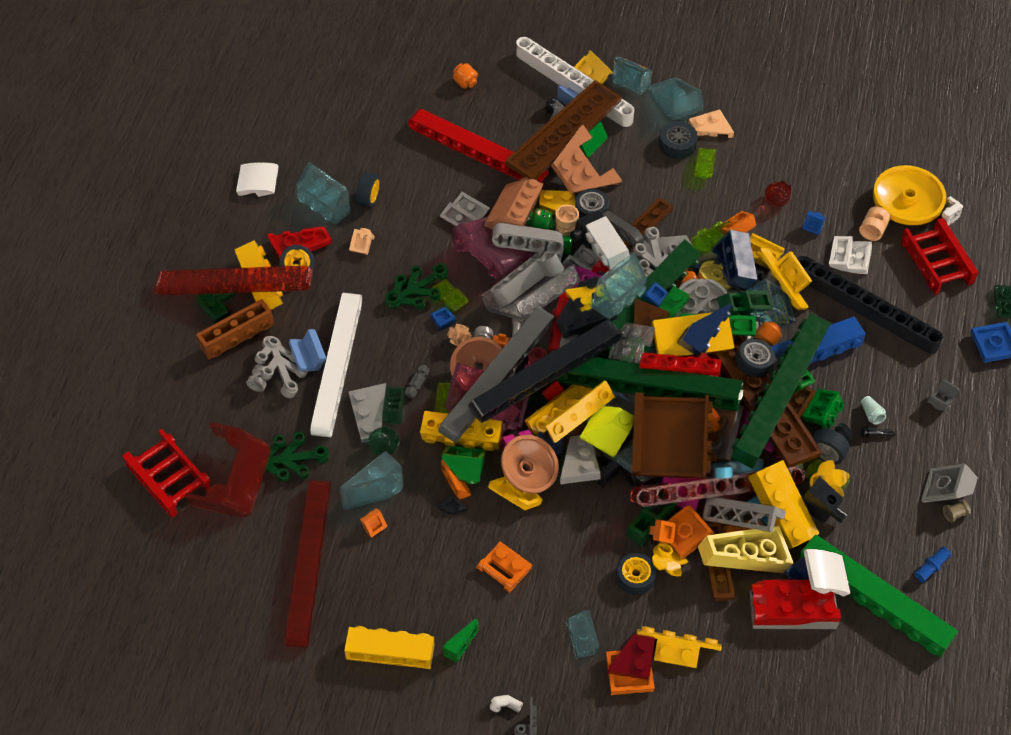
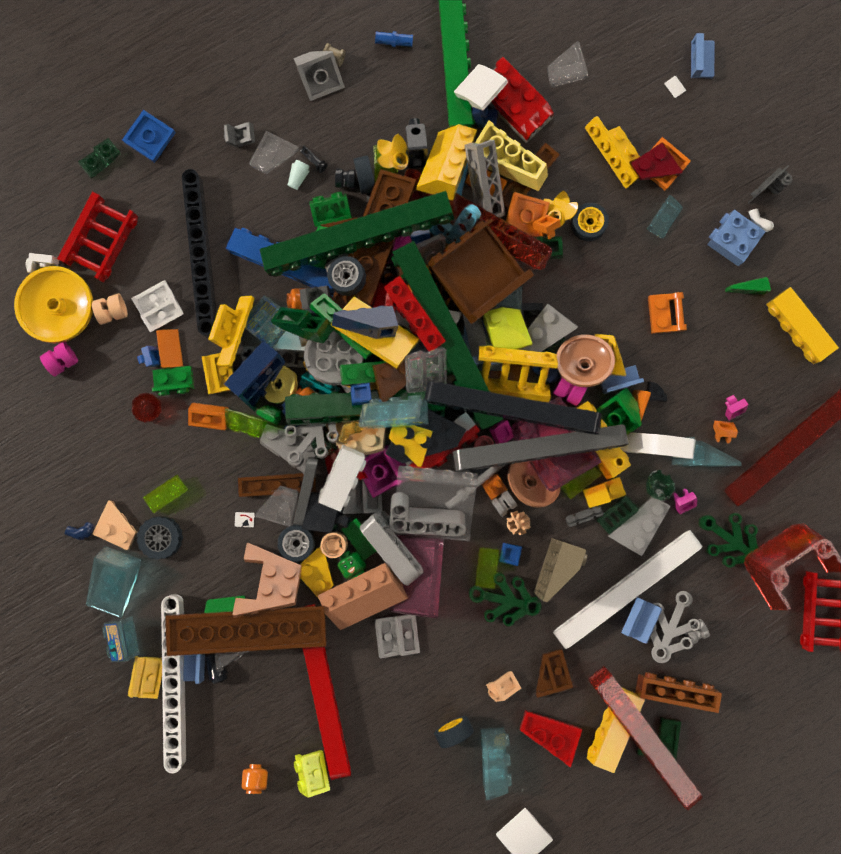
camera: 135 degrees left, 30 degrees up
wheel [279,245,315,282] -> none
none -> dark pink wheel [40,341,78,377]
none -> dark blue arm [65,522,94,540]
none -> green bracket [152,366,194,396]
none -> orange slope [156,329,183,369]
none -> white sticker [235,512,254,527]
none -> clear wing [249,131,299,174]
none -> clear wing [255,486,299,527]
none -> green slope [256,404,284,425]
none -> neon yellow bracket [294,750,330,798]
none -> dark grey bracket [300,286,331,309]
none -> dark tan slope [534,538,588,602]
none -> reddish brown wing [535,649,573,698]
none -> clear wing [547,41,588,87]
none -> yellow slope [583,477,626,508]
none -> medium blue panel [600,365,644,394]
none -> white slope [620,433,696,459]
none -> dark pink tile [674,488,697,515]
none -> medium blue brick [707,210,766,266]
none -> dark pink tile [725,395,749,421]

